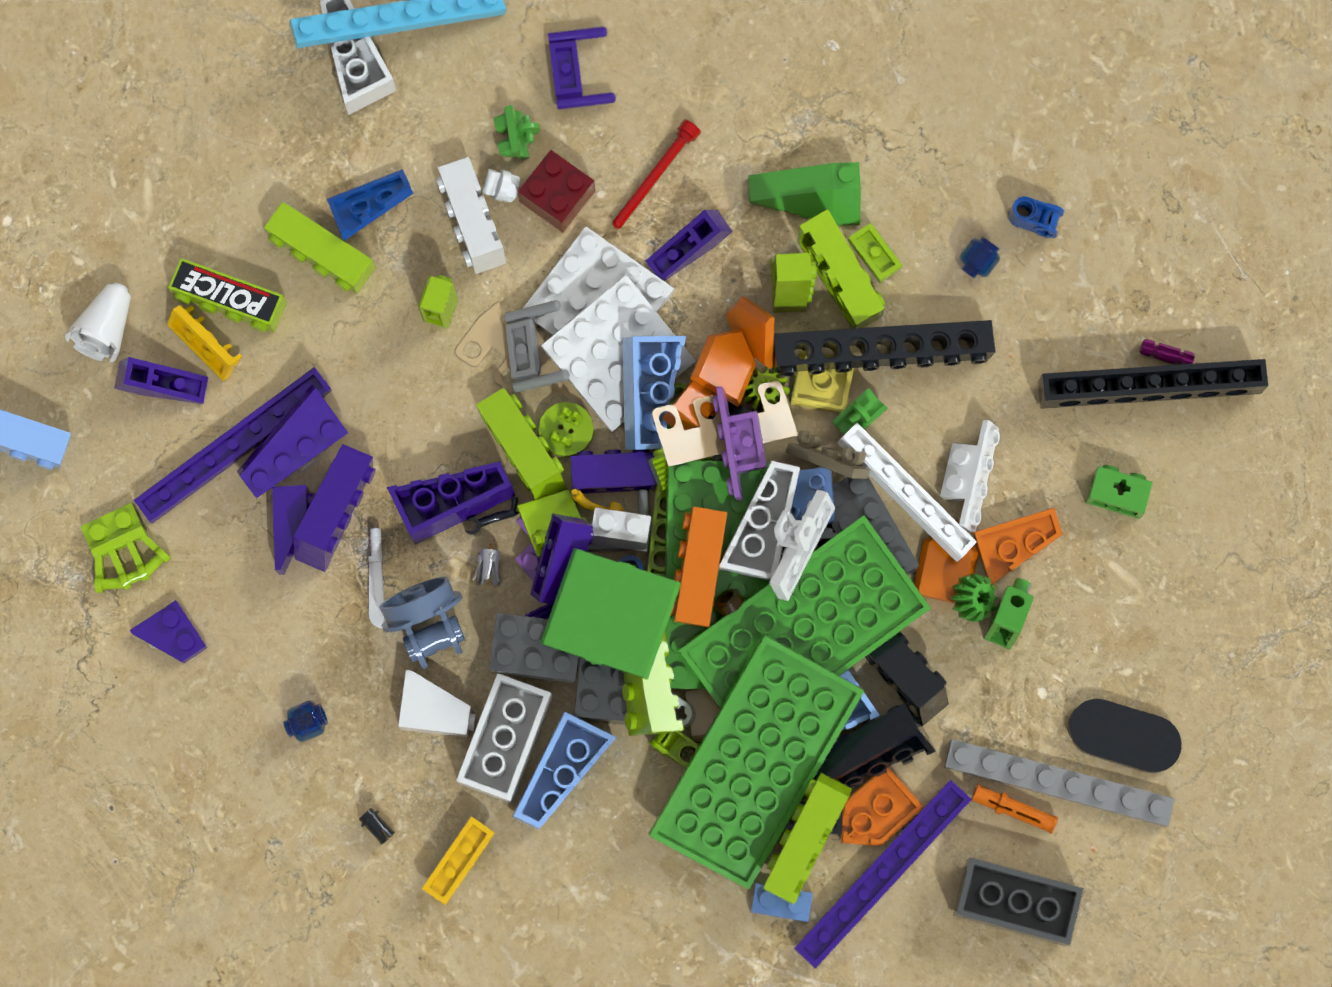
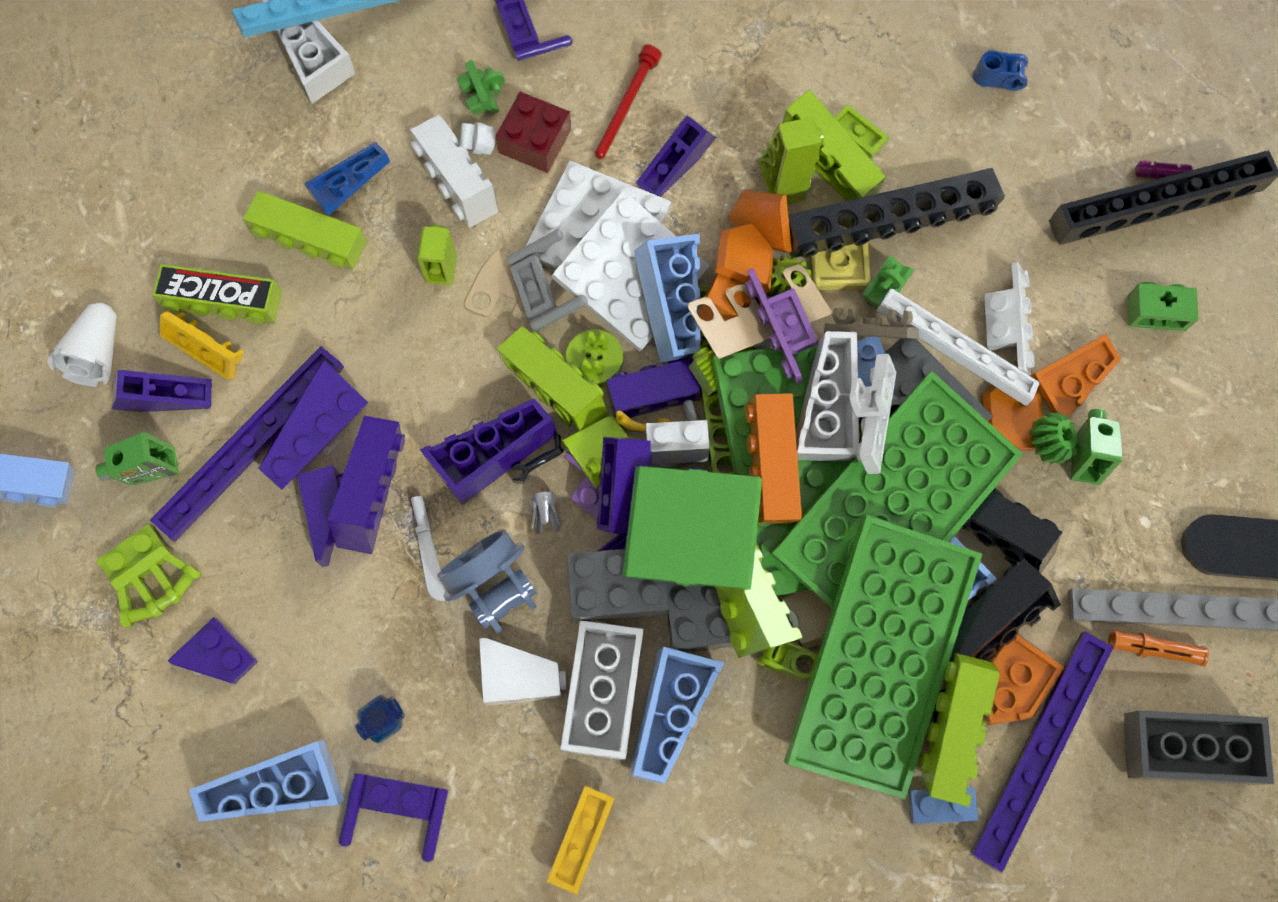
camera: 15 degrees left, 5 degrees down
black pin [359,808,395,845] -> none
dark brown tile [714,589,744,616] -> none
bright green wedge [748,162,861,226] -> none
clear blue head [959,236,1000,279] -> none
none -> bright green torso [95,432,179,486]
none -> light blue wedge [189,739,345,822]
none -> dark purple plate [338,773,448,862]

